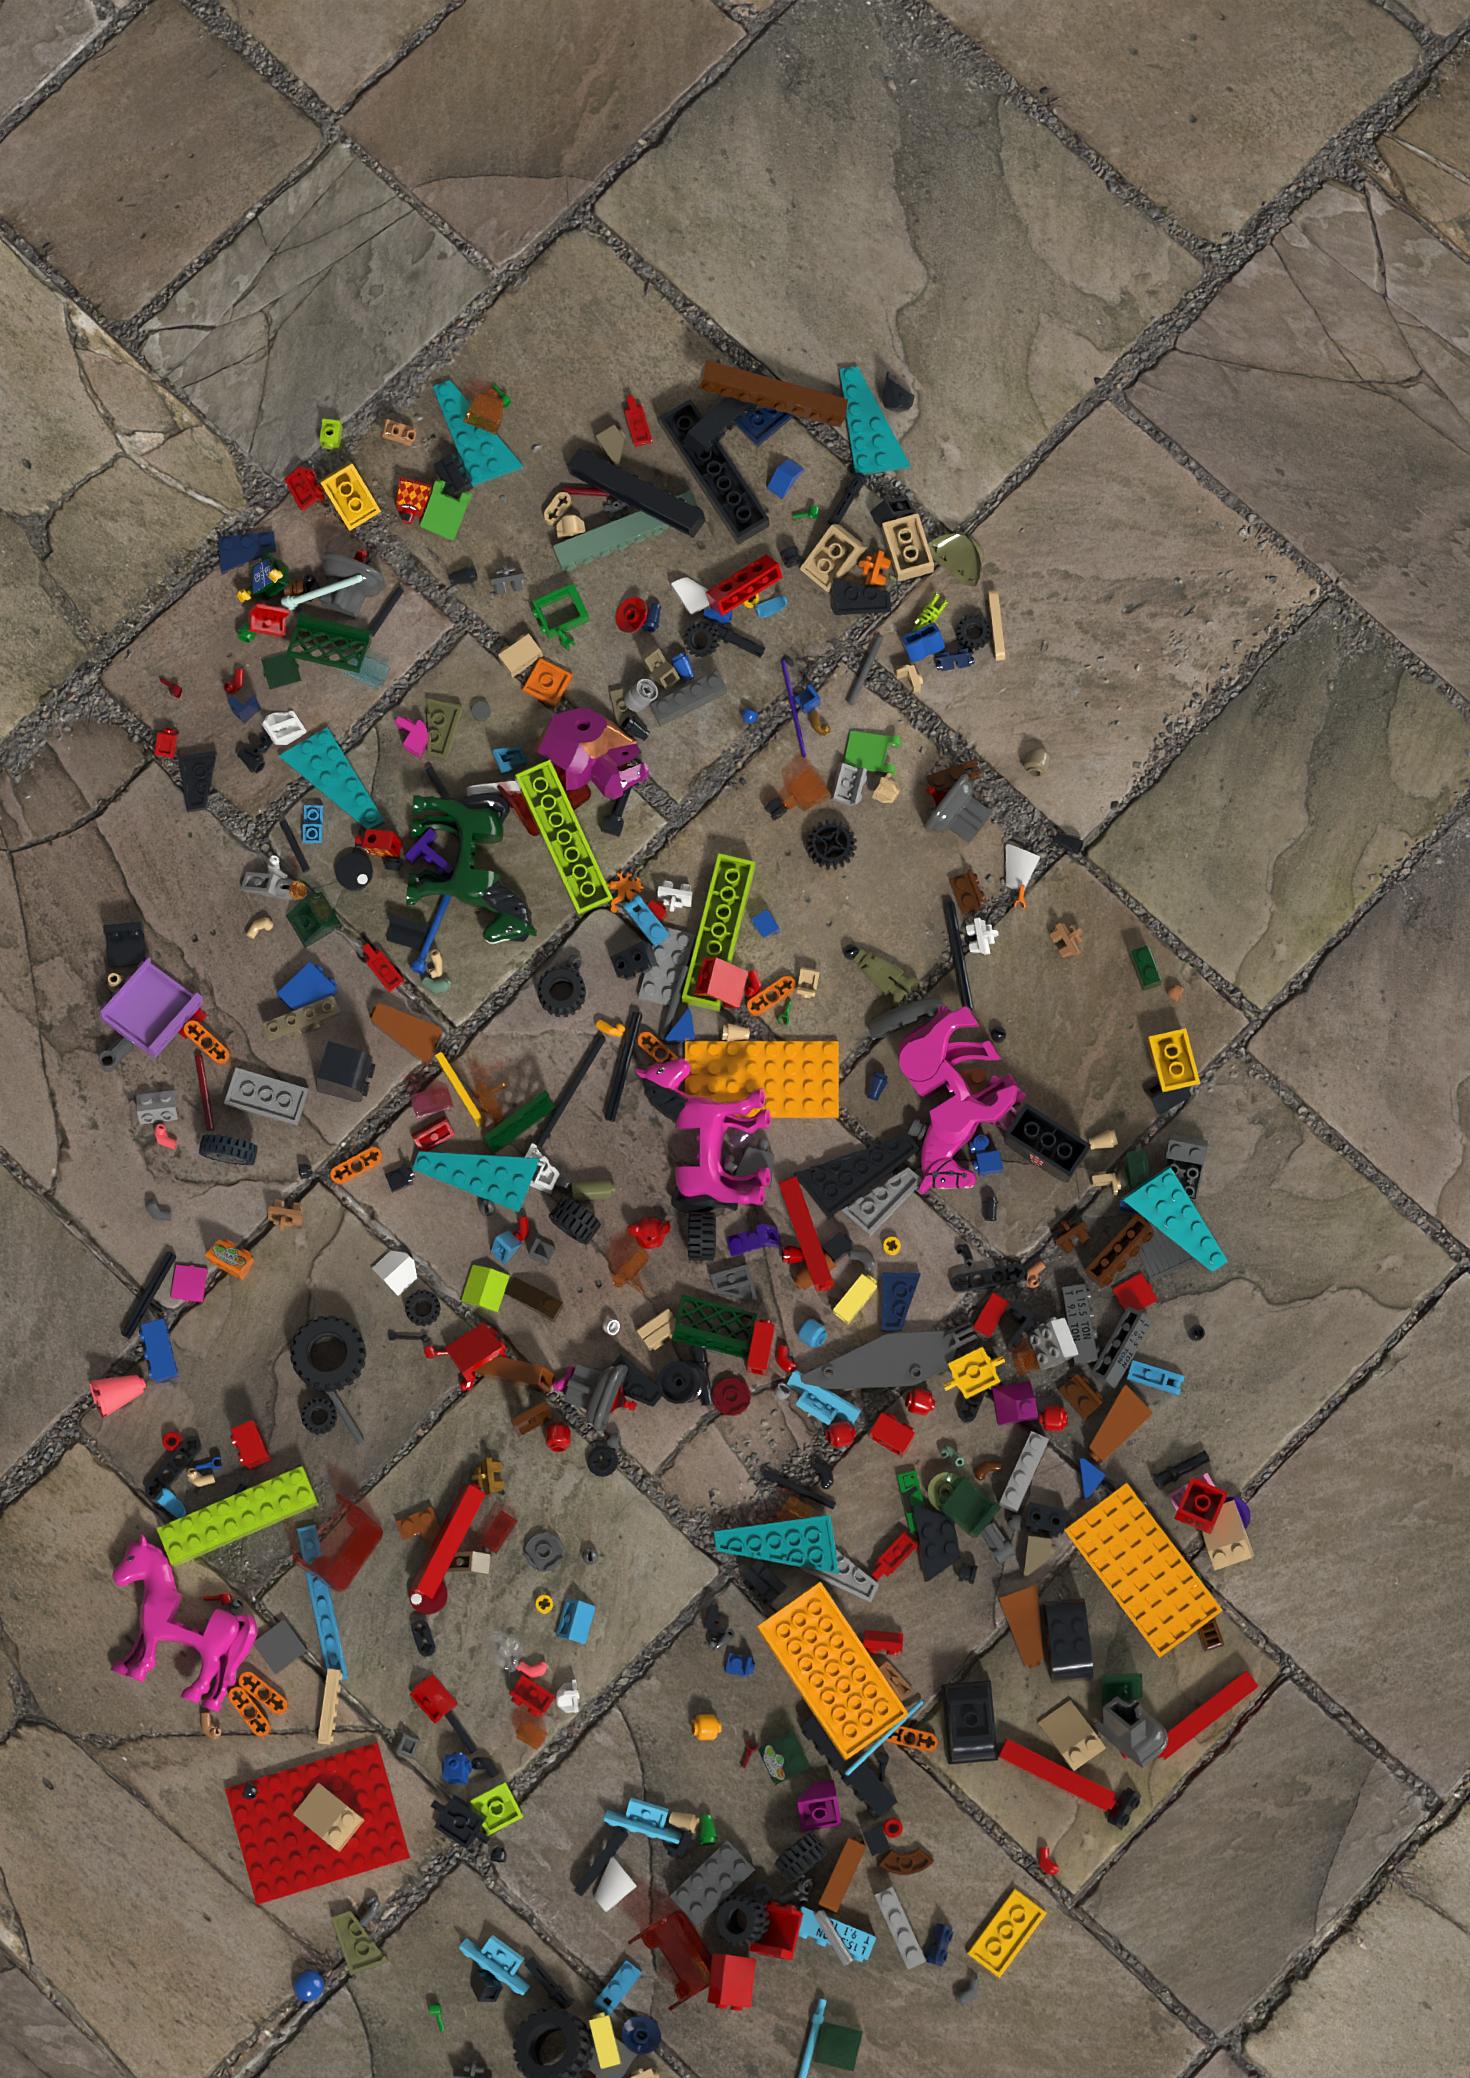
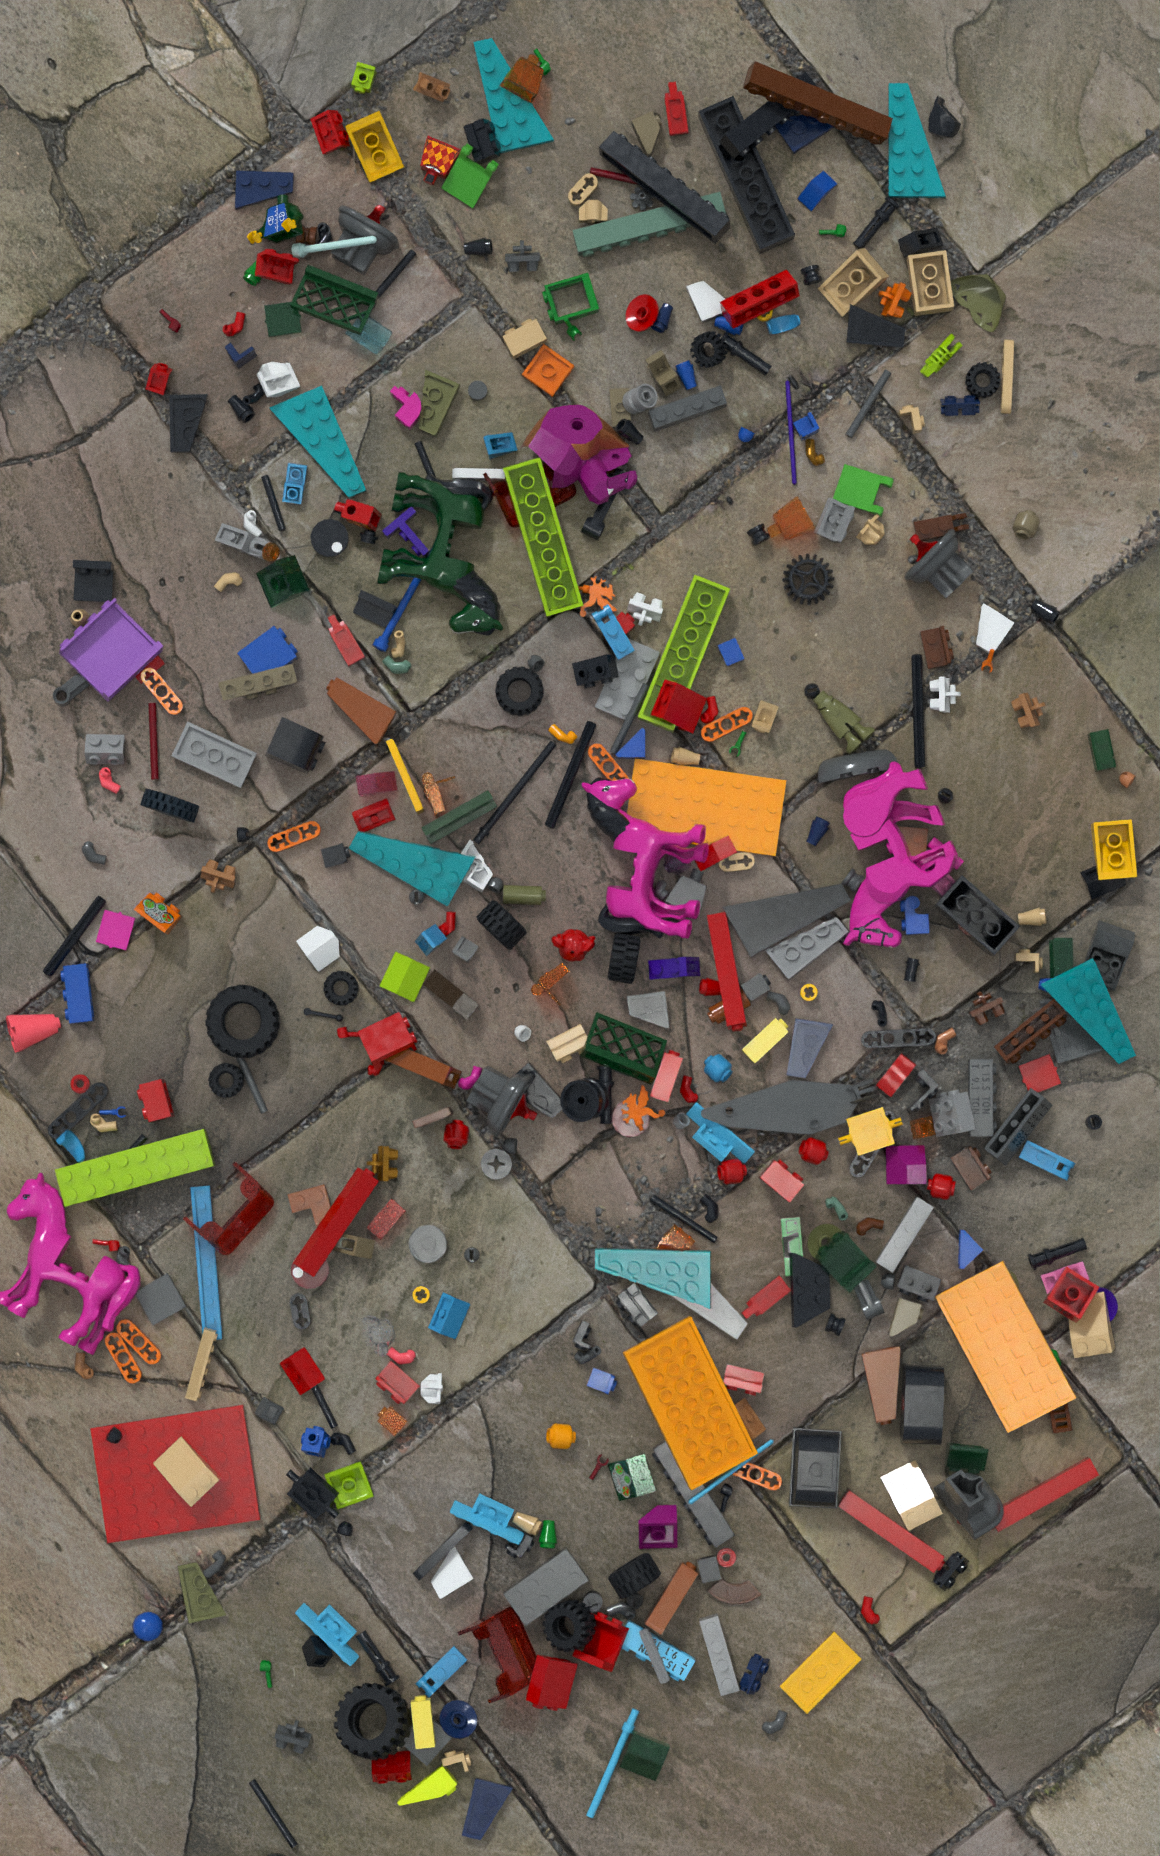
camera: 10 degrees right, 10 degrees up
blue brick [901,623,945,662] -> none
dark orange slope [1088,1385,1153,1464] -> none
none -> orange piece [621,1085,665,1131]
none -> red slope [694,835,737,871]
none -> tan beam [718,852,755,872]

